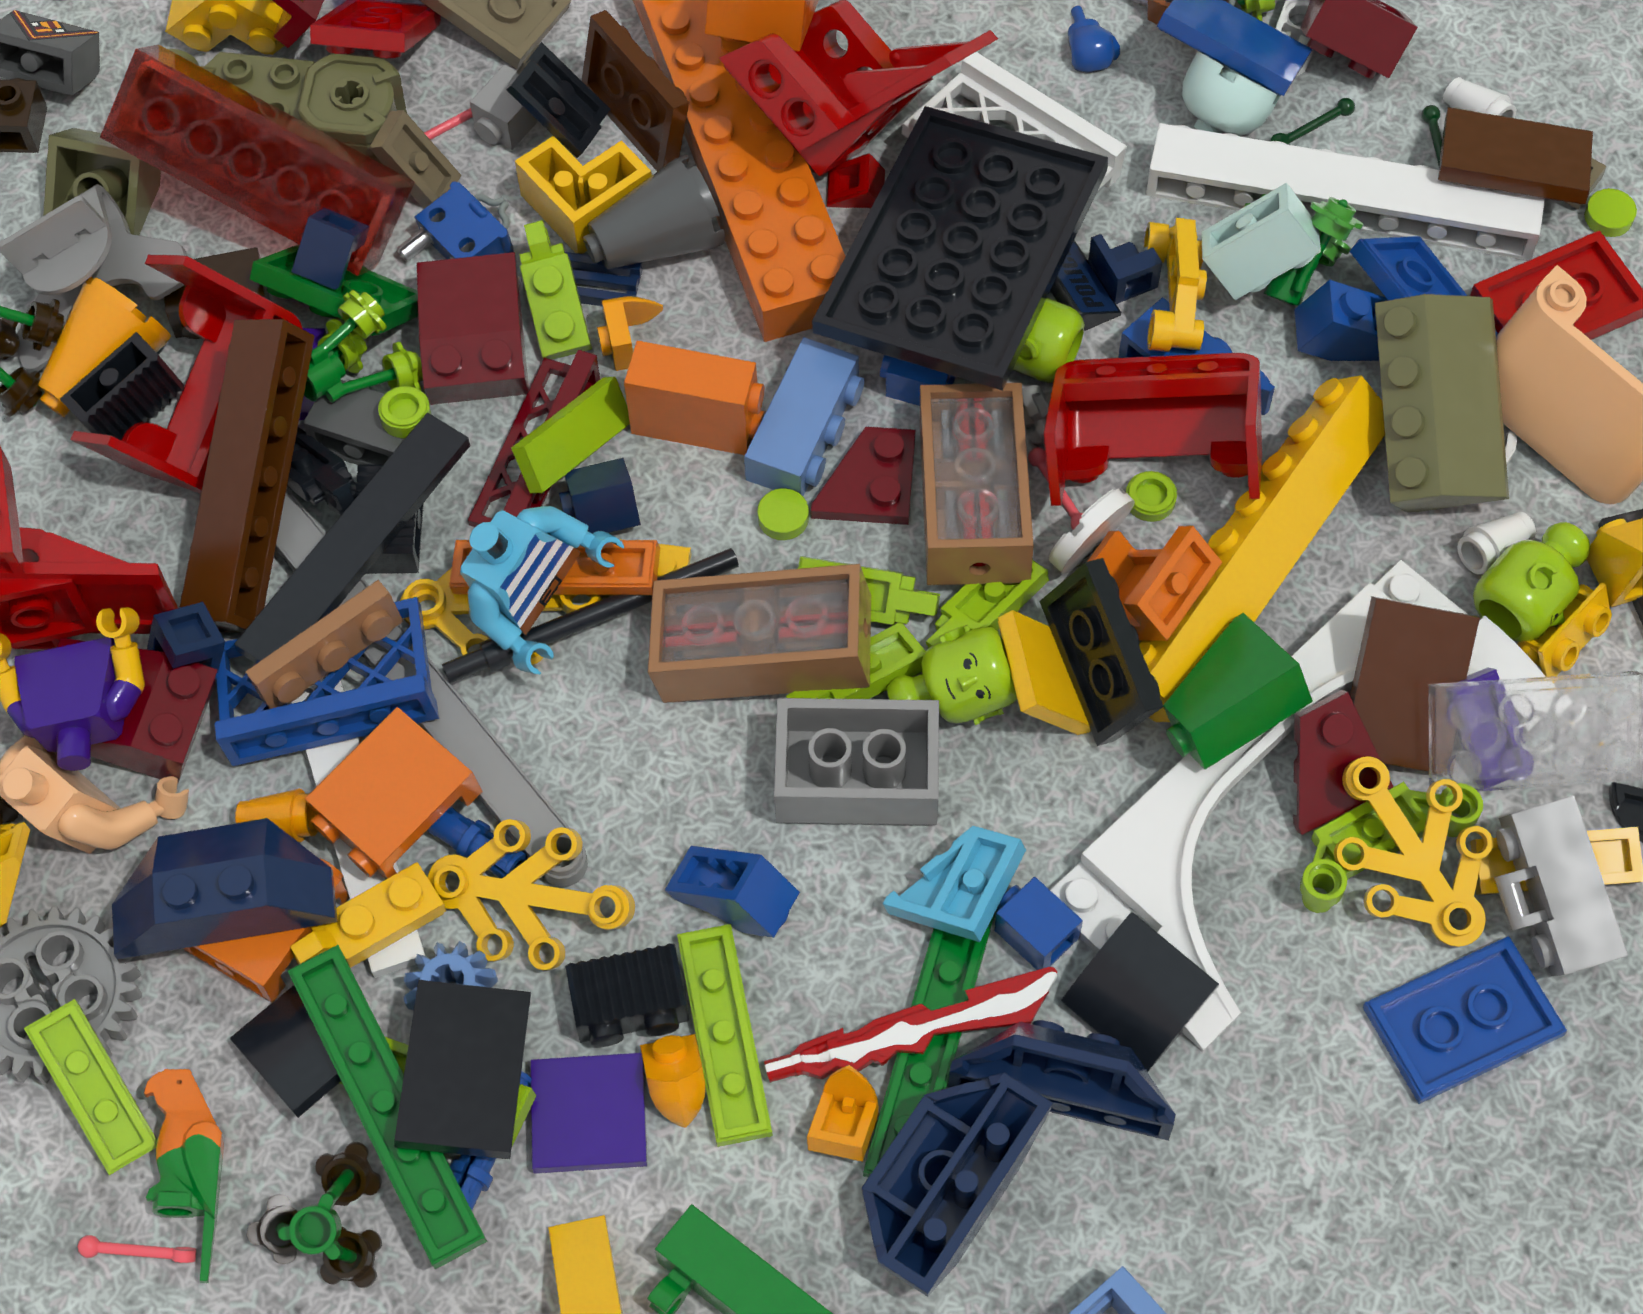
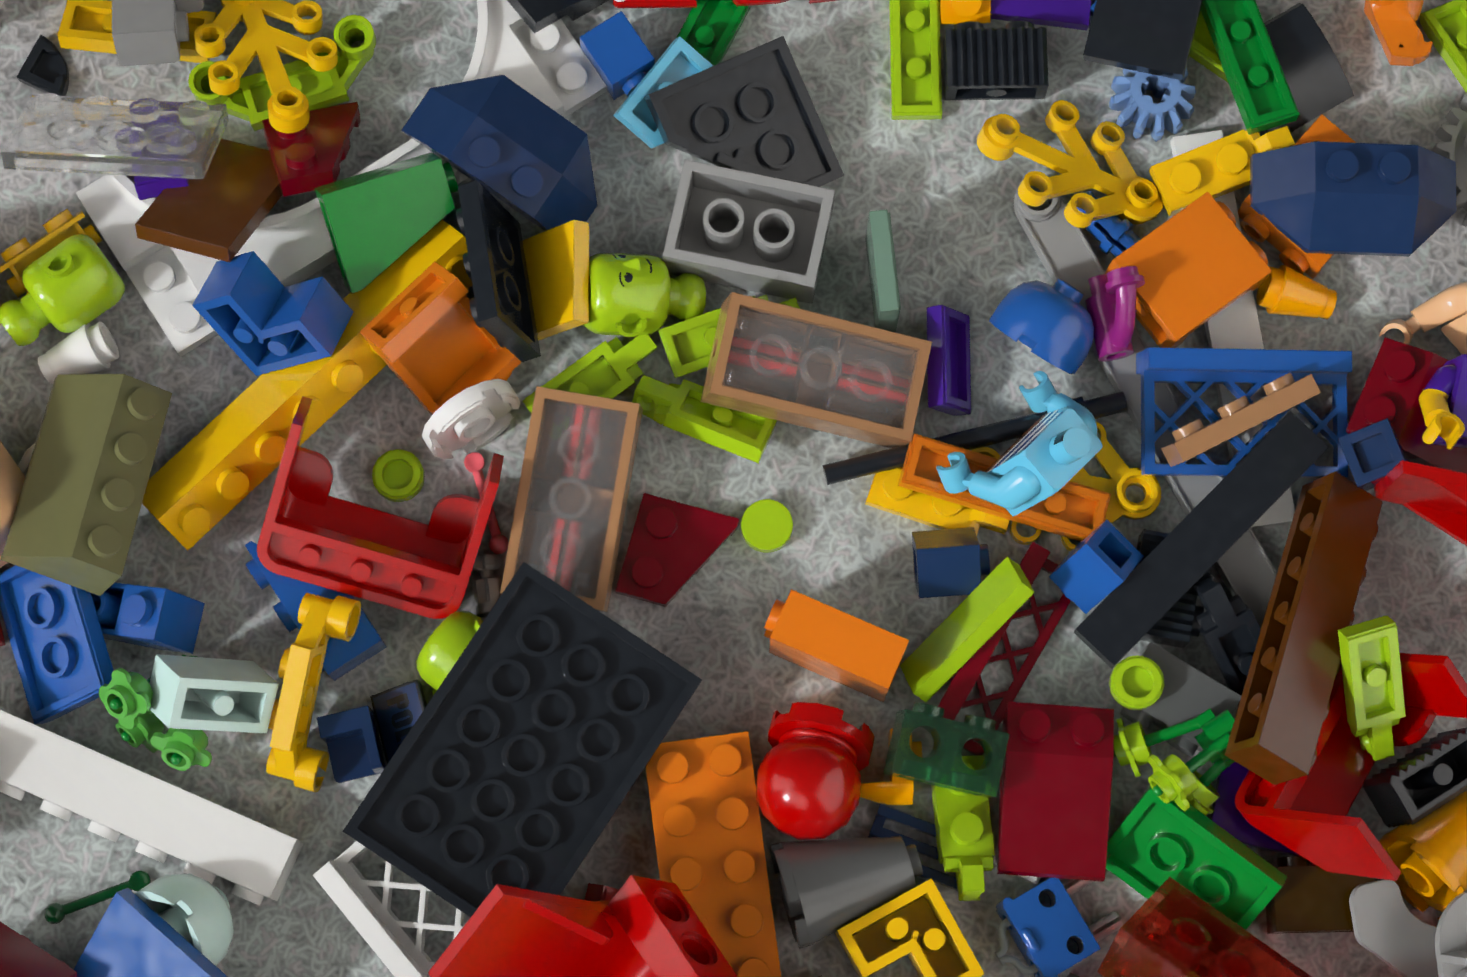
camera: 170 degrees left, 15 degrees up
dark blue panel [291,208,370,290] -> none
blue arch [665,846,800,938] -> none
medium blue brick [744,337,864,496] -> none
none -> blue brick [192,251,353,376]
none -> dark blue wedge [401,75,598,231]
none -> black plate [644,36,844,187]
none -> red tile [756,702,875,840]
none -> sand green tile [865,209,901,332]
none -> clear green brick [883,702,1010,798]
none -> dark purple tile [926,305,971,416]
none -> blue cylinder [989,278,1094,374]
none -> blue brick [1049,519,1144,614]
none -> magenta plant [1085,266,1145,362]
none -> lime hinge [1338,615,1406,761]

